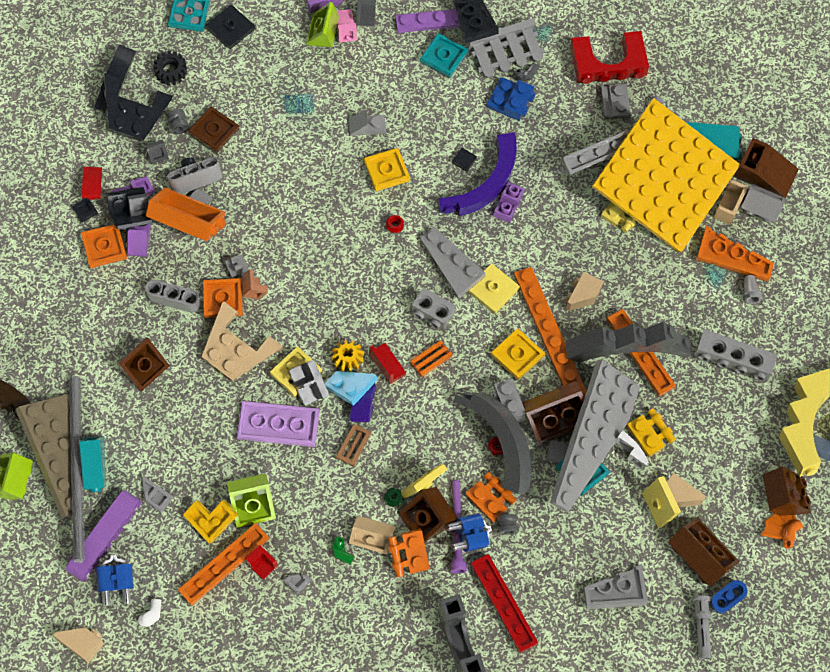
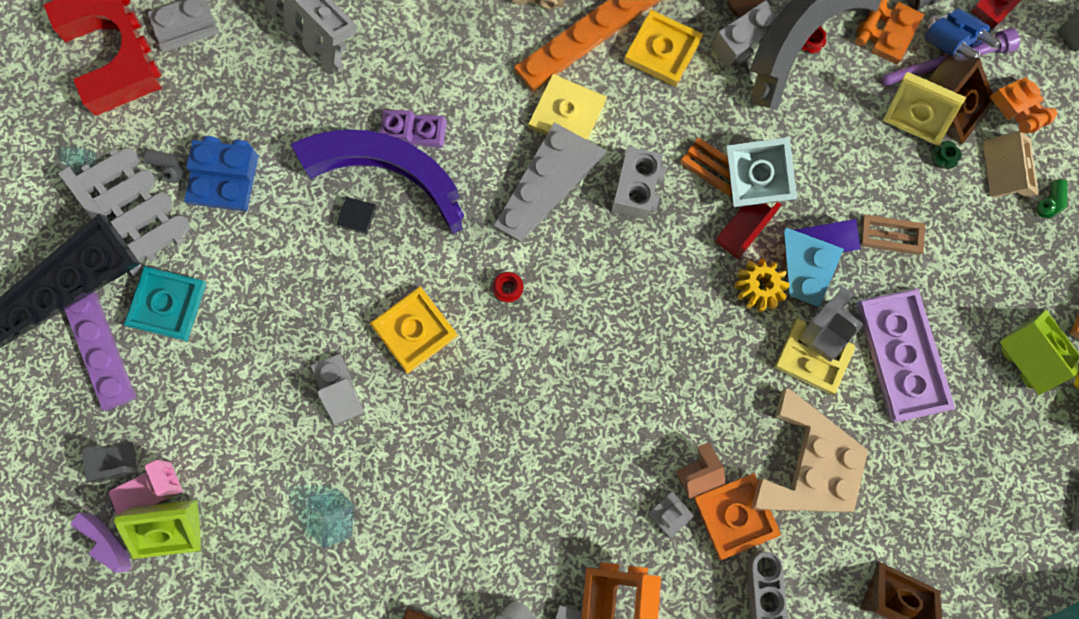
camera: 105 degrees left, 10 degrees up
none -> light aqua slope [727,137,797,207]

